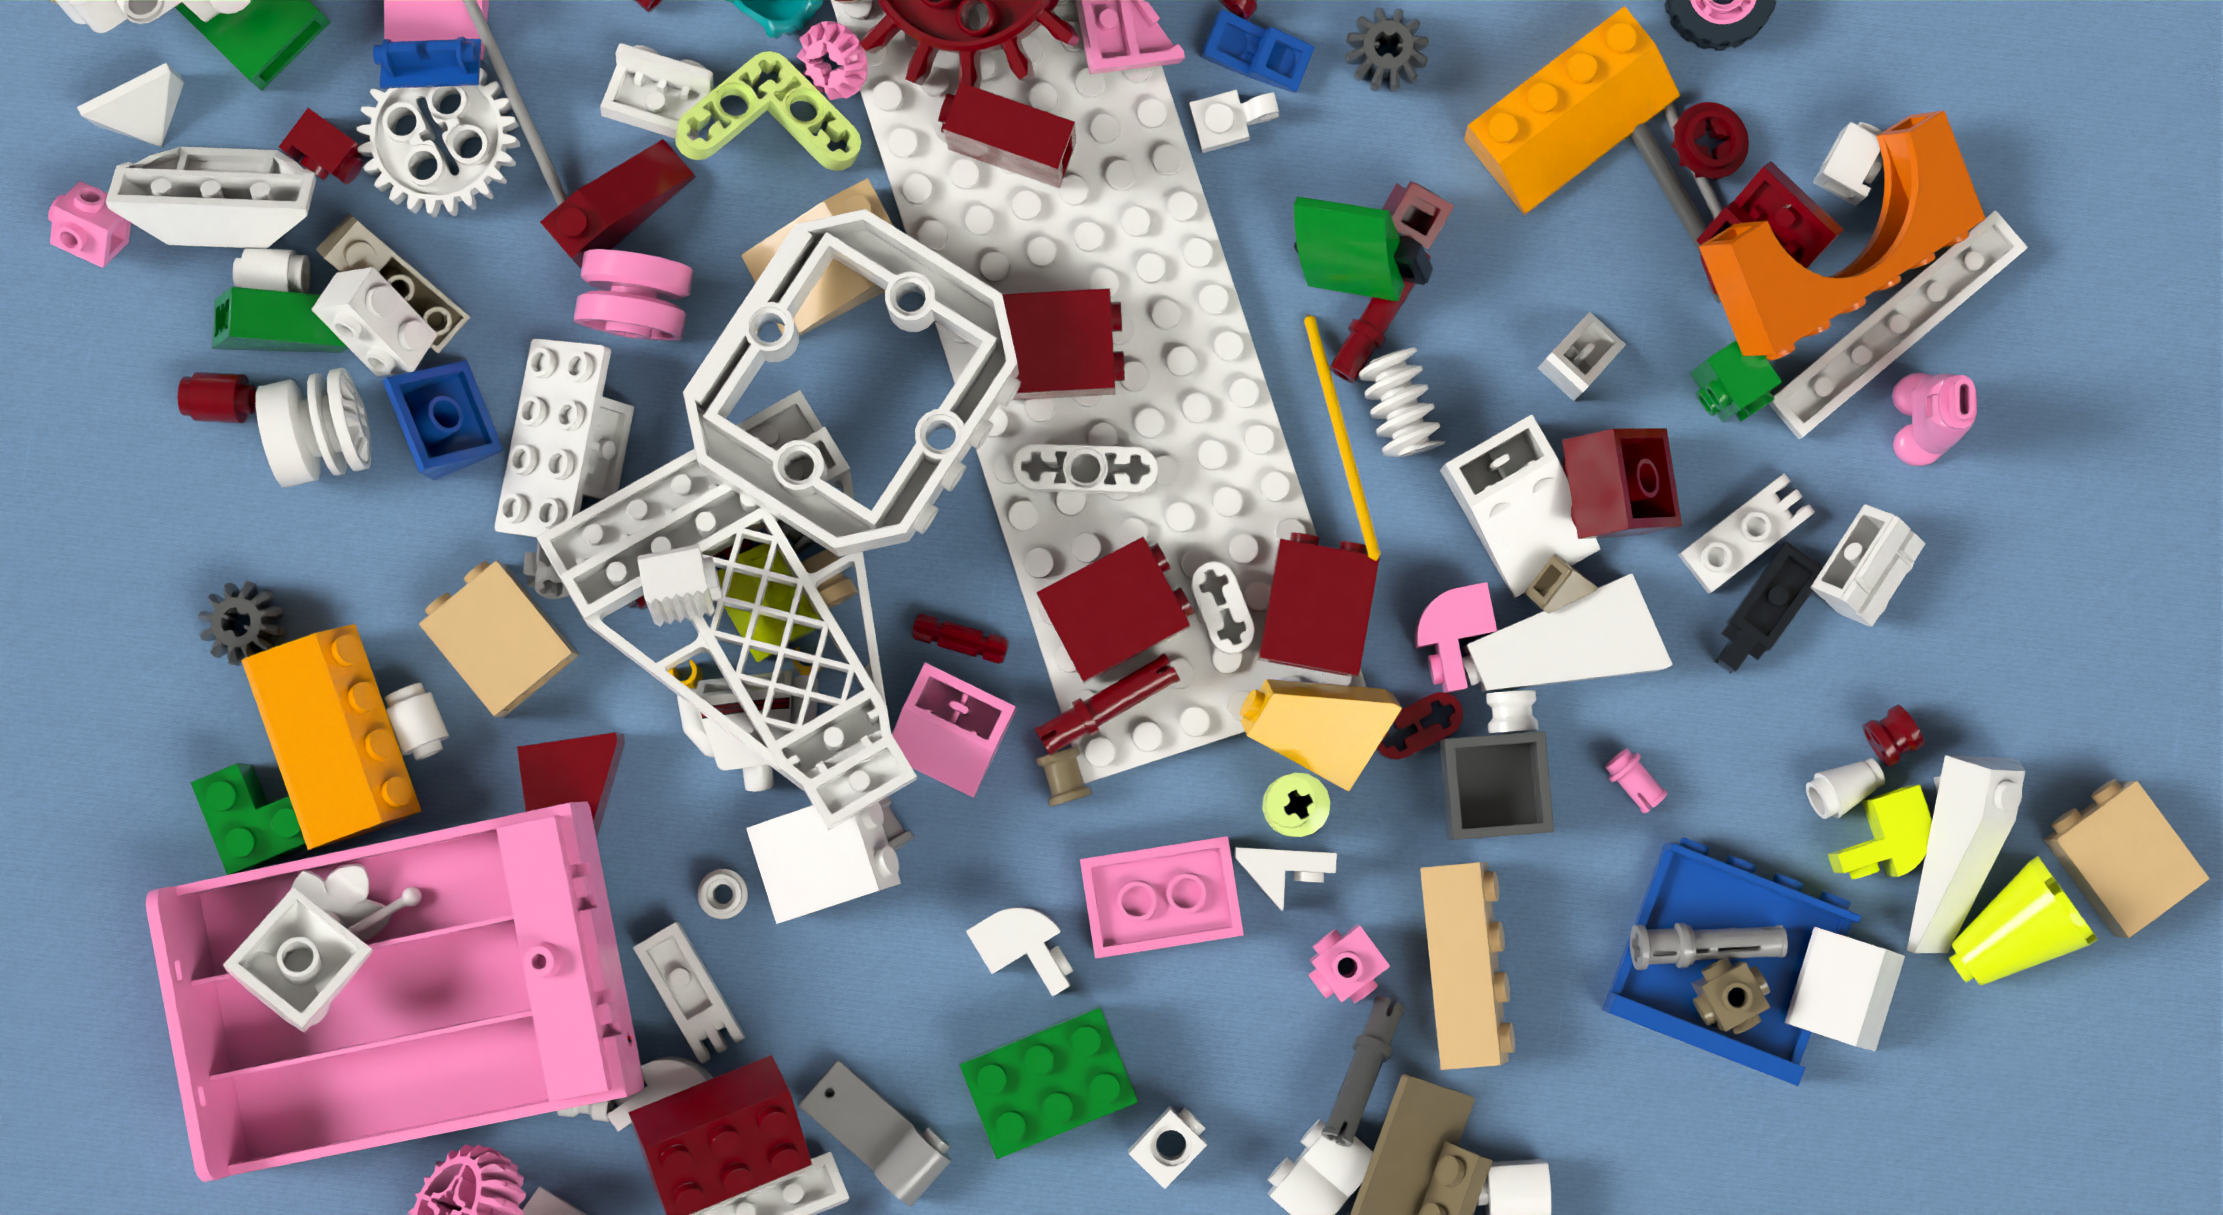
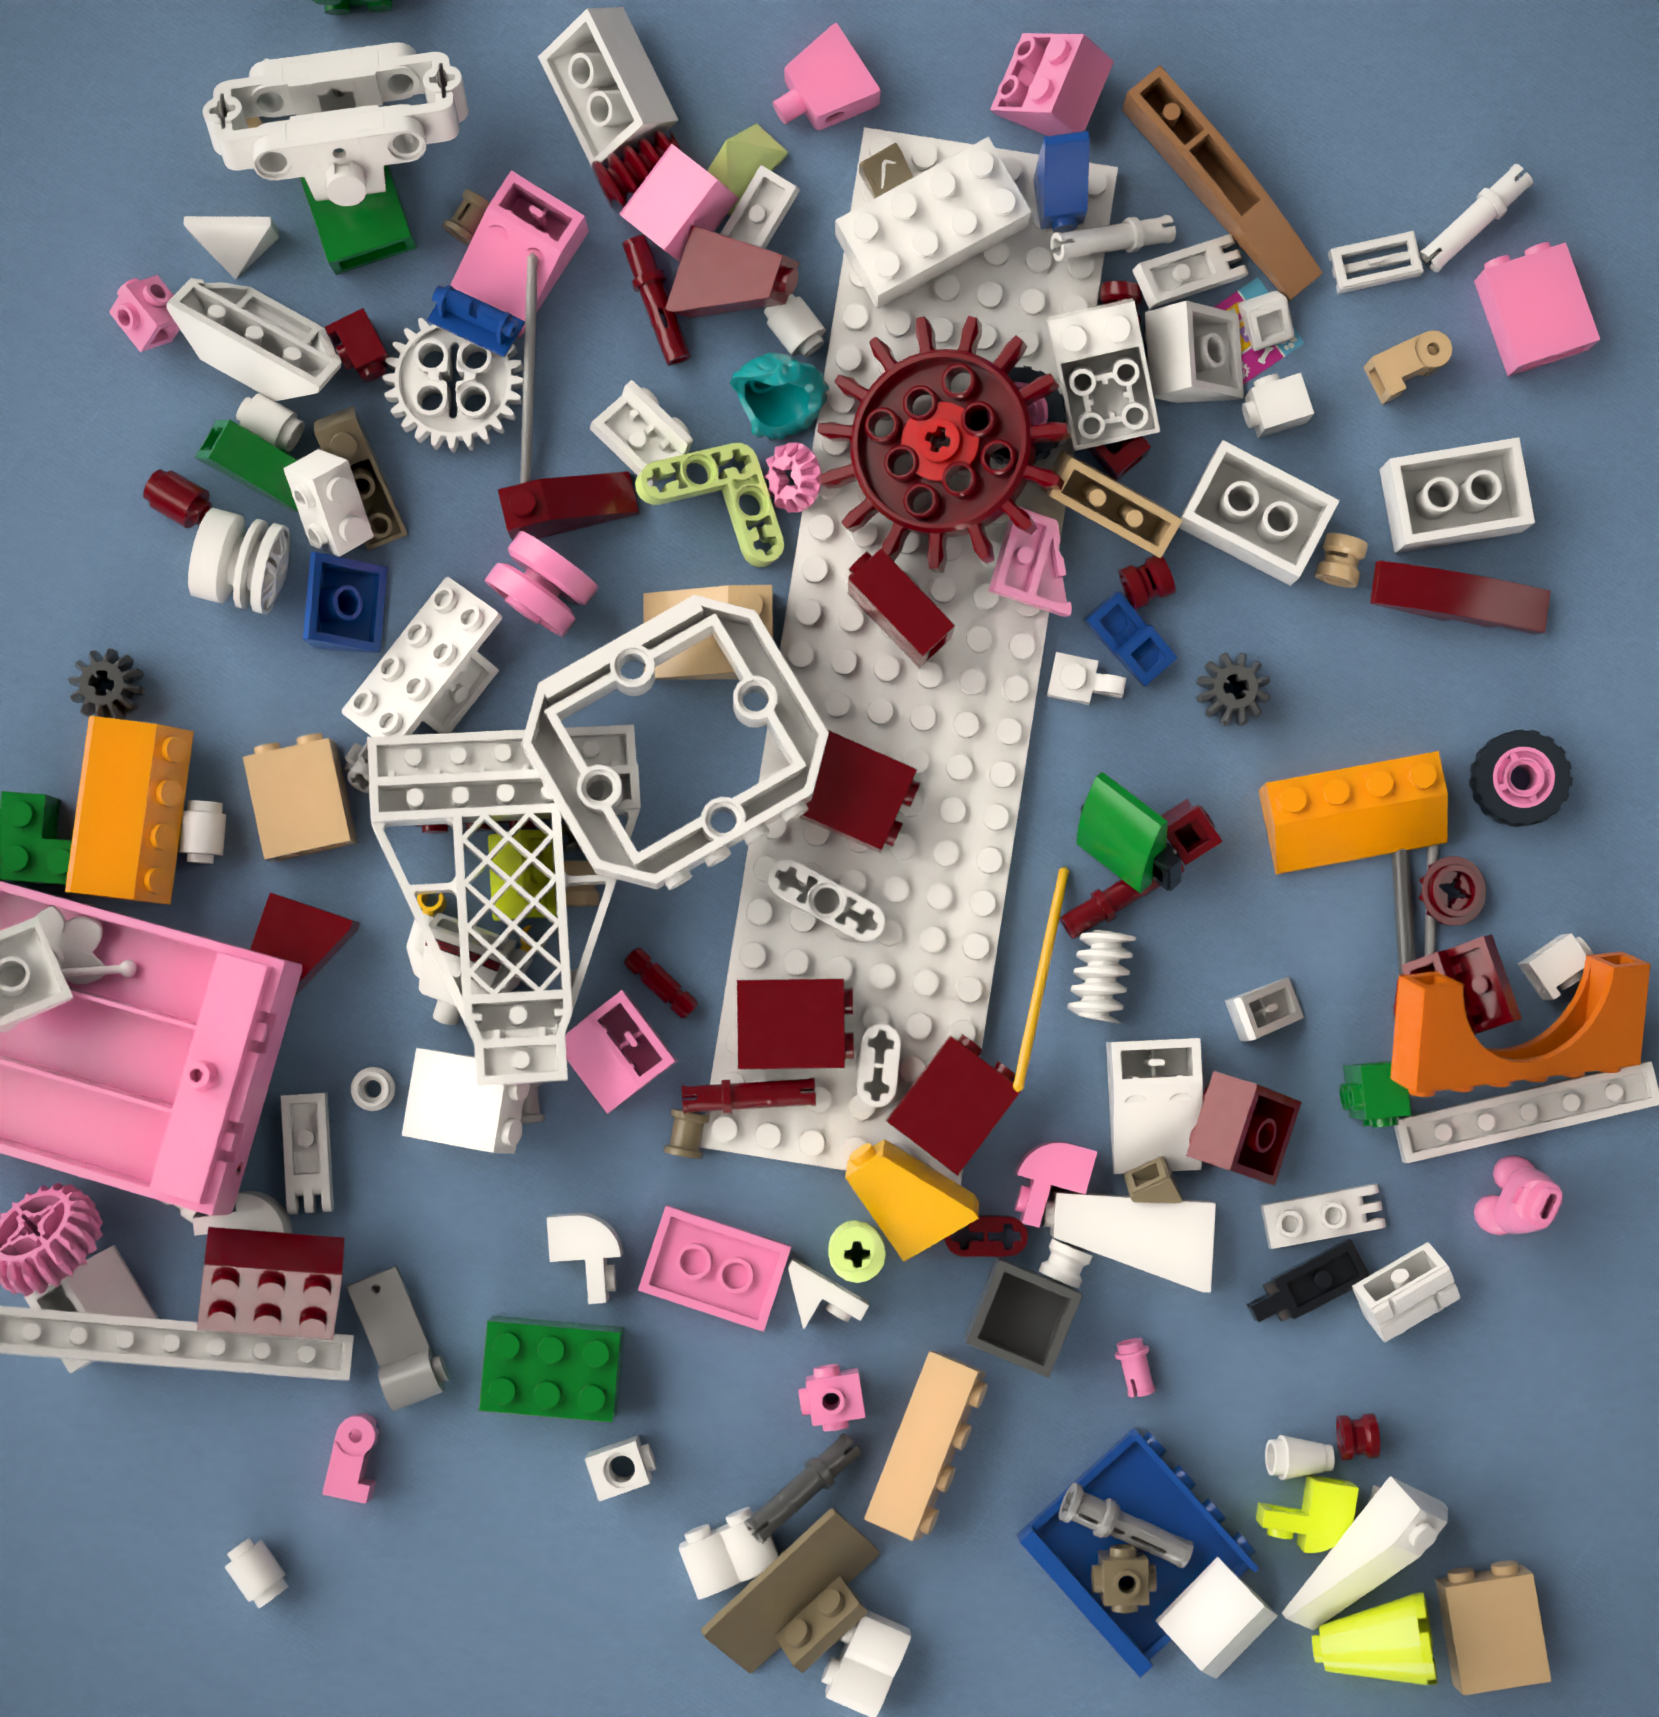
camera: 20 degrees right, 0 degrees up
white brick [637,544,722,627] -> none

